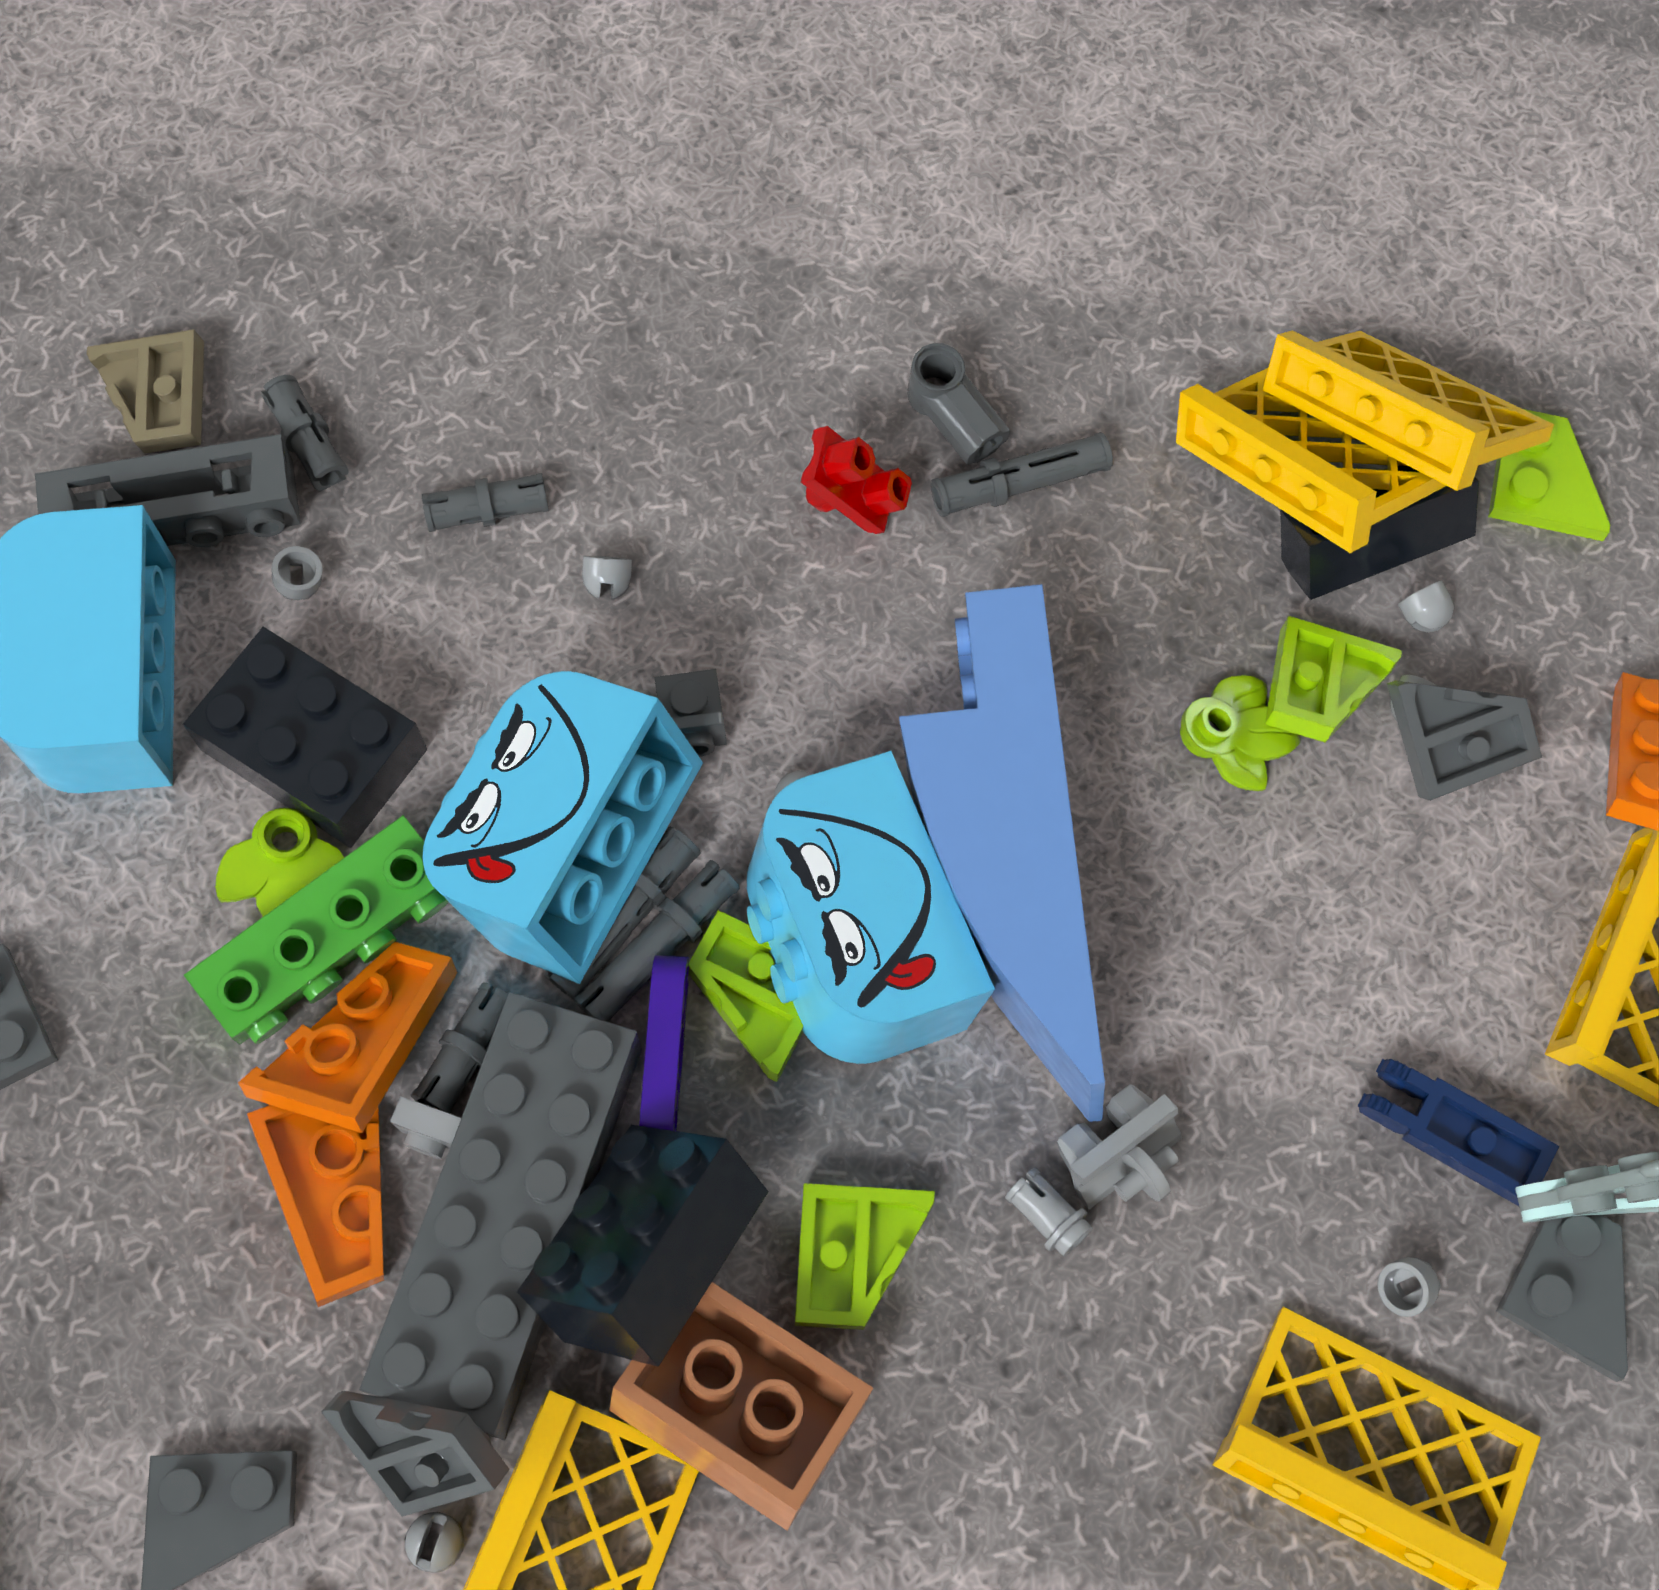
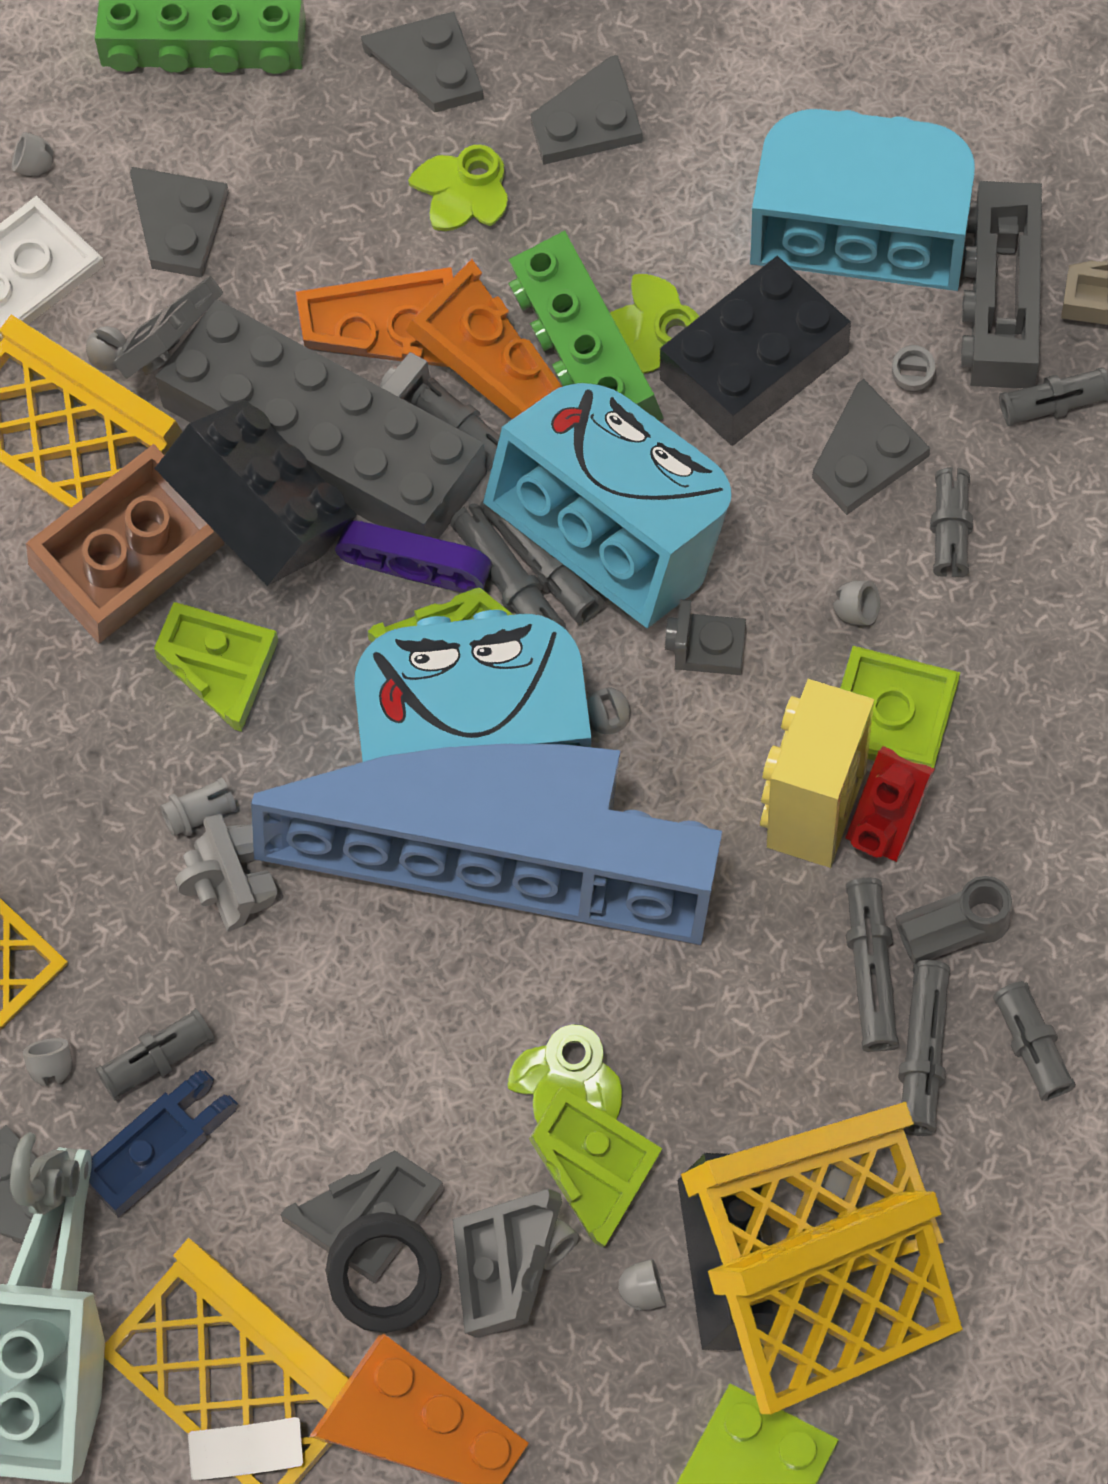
camera: 110 degrees right, 5 degrees down
none -> dark grey pin [95,1008,215,1101]
none -> dark grey wing [281,1150,444,1284]
none -> black tyre [325,1212,442,1333]
none -> lime plate [408,144,508,231]
none -> light yellow brick [760,679,874,868]
none -> dark grey wing [812,379,930,515]
none -> lime tile [840,646,961,769]
none -> dark grey pin [898,960,950,1136]
none -> dark grey pin [993,981,1076,1101]

